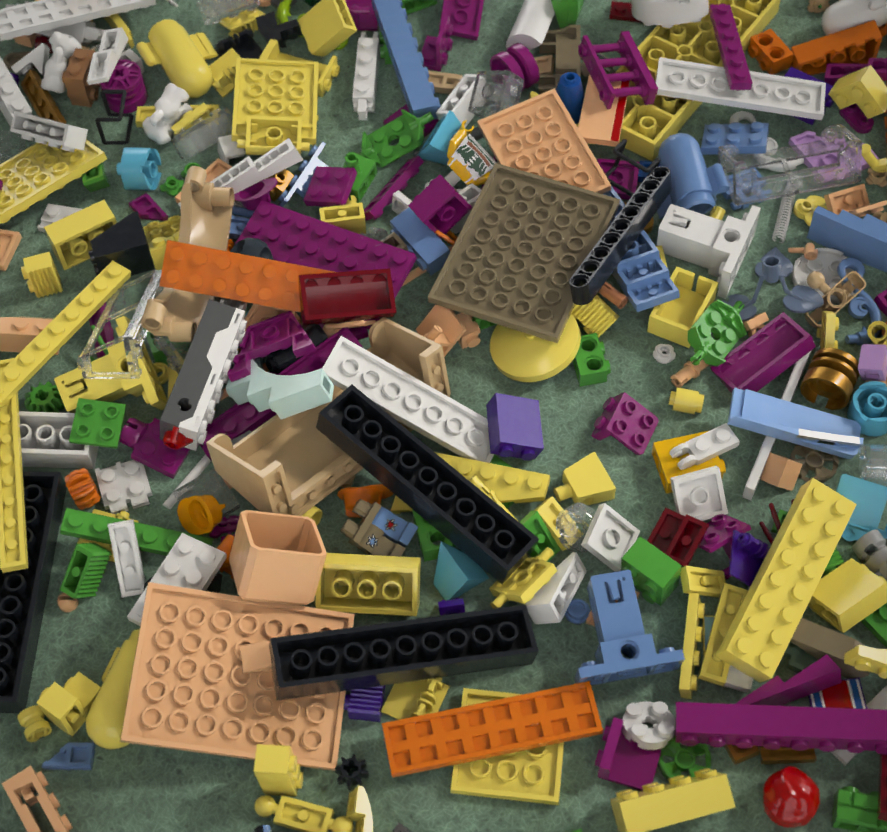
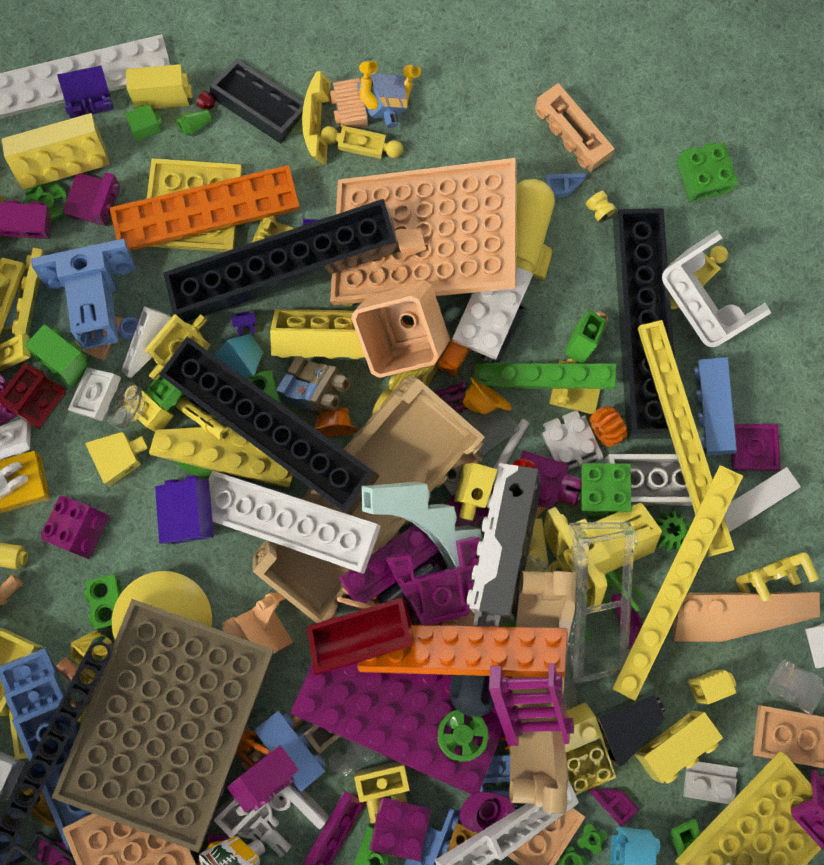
camera: 170 degrees right, 20 degrees up
light yellow brick [36,671,101,737] -> none
white tile [108,519,146,598] -> none
light yellow brick [254,744,303,796] -> none
black gear [335,754,369,791] -> none
white plate [622,701,676,750] -> none
white plate [653,344,676,364] -> none
none -> bright green piece [437,710,489,762]
none -> light yellow torso [454,463,497,521]
none -> magenta fence [489,663,574,746]

